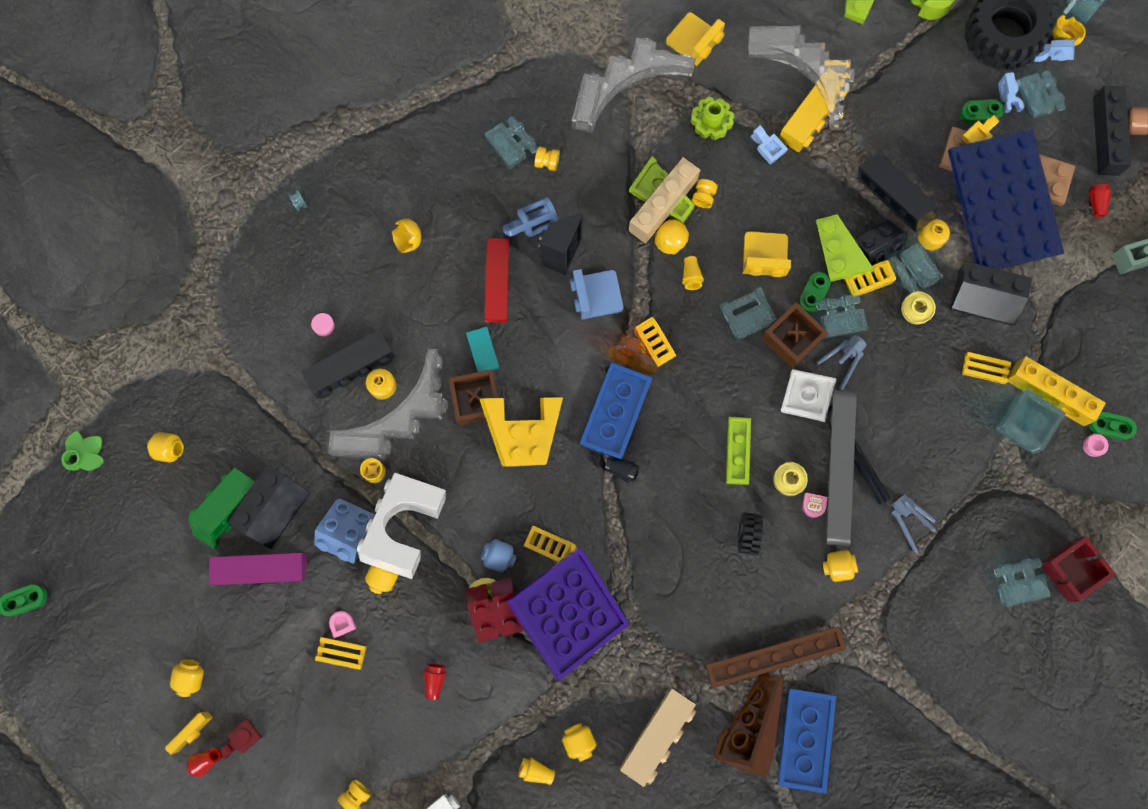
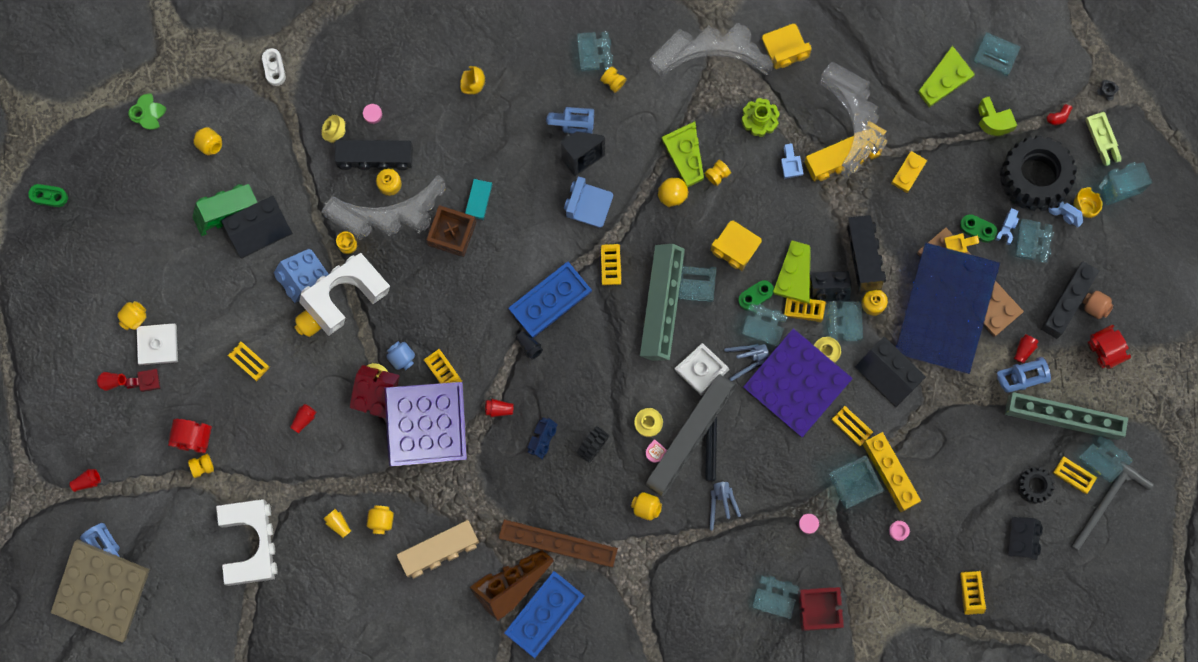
camera: 30 degrees right, 0 degrees up
yellow plate [165,712,213,755] -> none
magenta brick [209,553,307,585] -> none
clear light blue bush [288,190,307,212] -> none
bright pink tile [329,611,357,638] -> none
yellow wing [479,398,563,467] -> none
red slope [485,239,510,322] -> none
clear orange piece [607,336,657,375] -> none
tan brick [629,157,700,244] -> none
yellow cone [682,256,704,290] -> none
lime tile [726,417,751,485] -> none
reddish brown brick [761,302,828,369] -> none
green plate [1089,412,1137,440] -> none
none -> white plate [137,324,178,365]
none -> red brick [168,419,212,454]
none -> white plate [262,49,286,86]
none -> light yellow plate [322,115,345,143]
none -> red cone [485,398,514,417]
none -> dark blue hinge [527,417,558,460]
none -> sand green brick [640,244,685,361]
none -> dark purple plate [744,328,853,437]
none -> bright pink tile [799,514,819,534]
none -> yellow plate [891,151,927,193]
none -> medium blue piece [997,357,1051,393]

